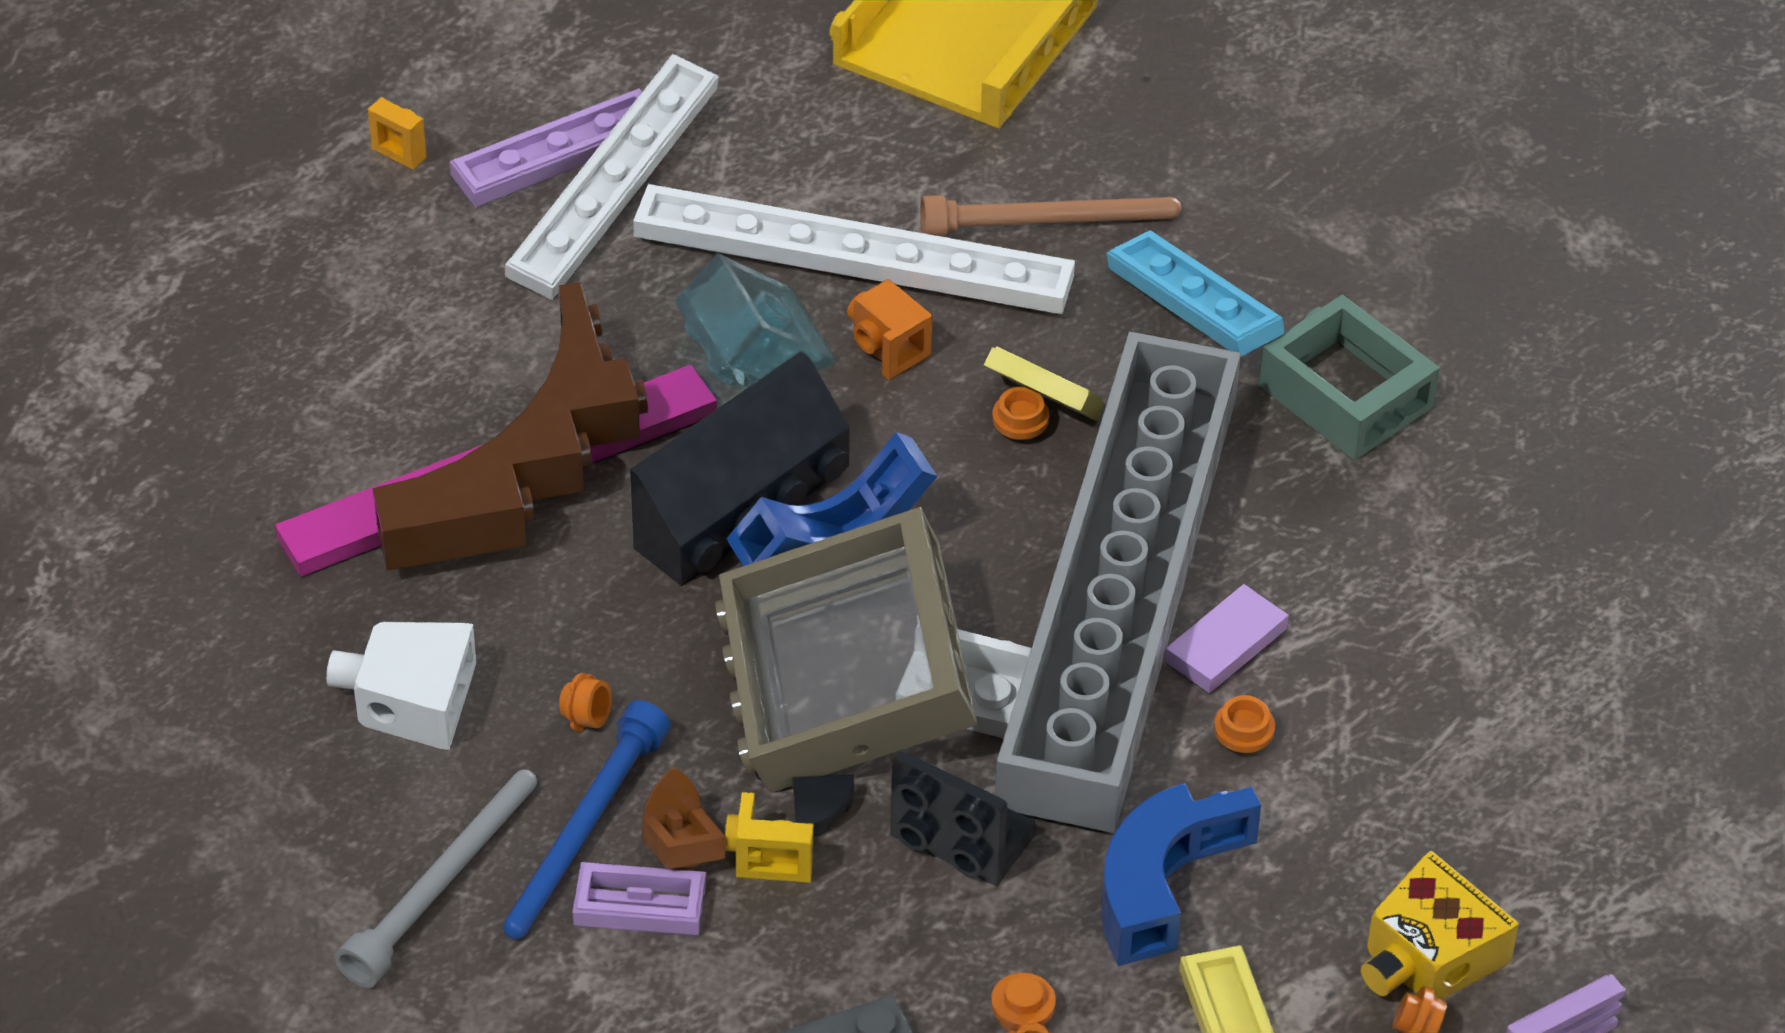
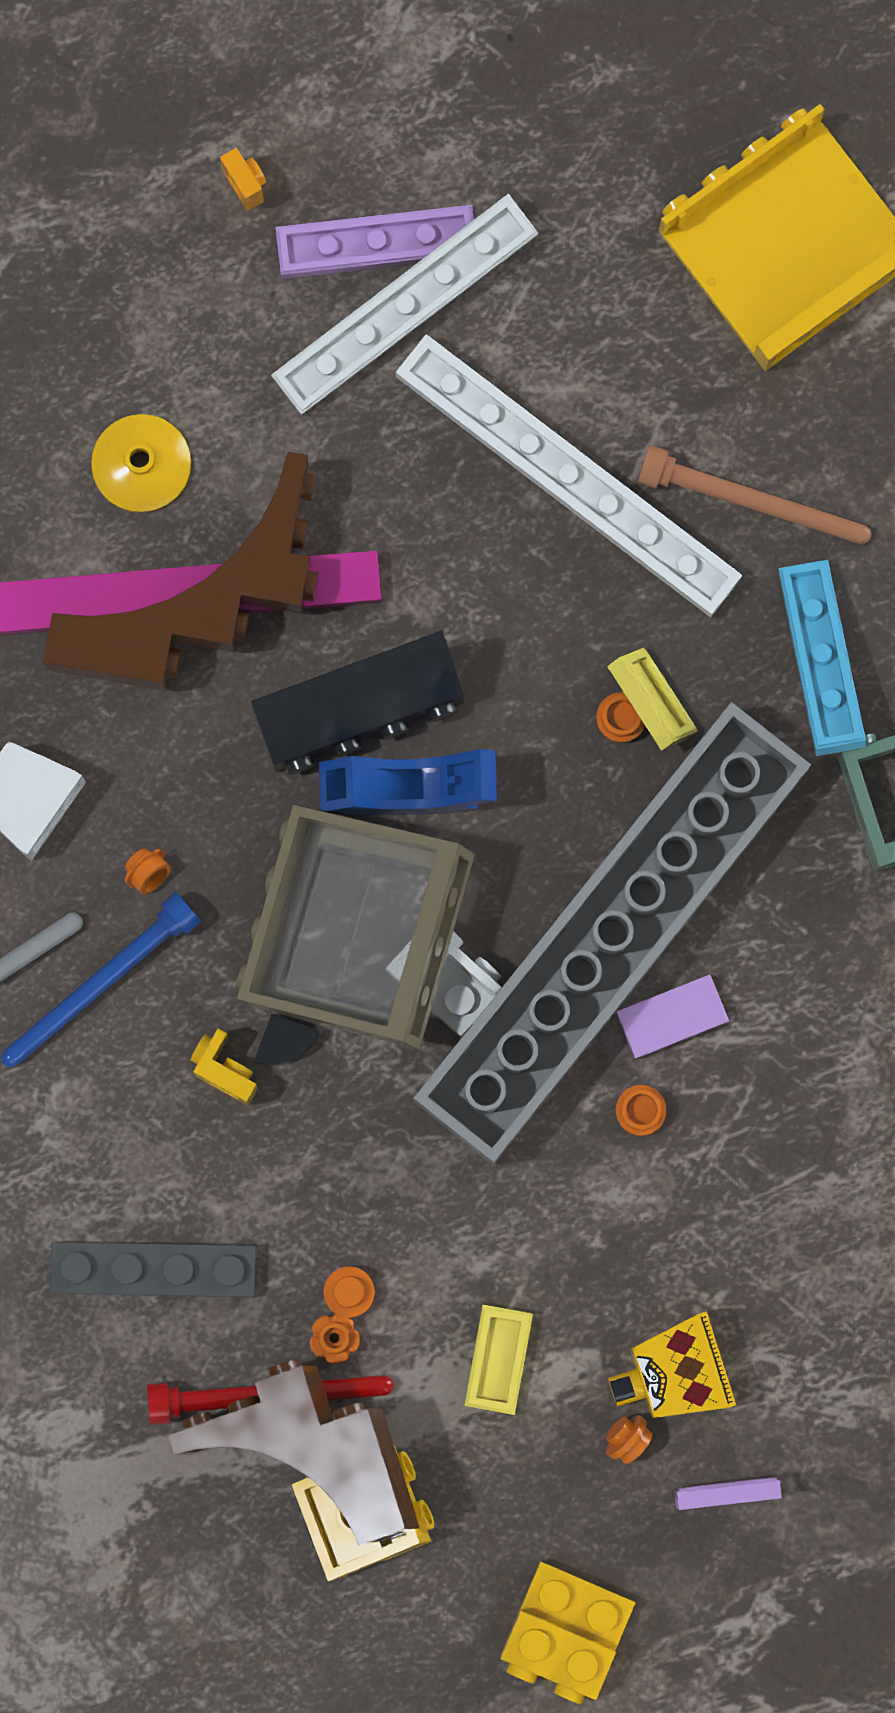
camera: 25 degrees right, 35 degrees up
lavender tile [573,862,706,935] -> none
dark orange plate [642,767,726,870] -> none
clear light blue slope [675,253,836,387] -> none
orange brick [847,279,933,380] -> none
black bracket [890,751,1035,887] -> none
blue arch [1101,783,1261,966] -> none
none -> yellow dish [91,414,191,513]

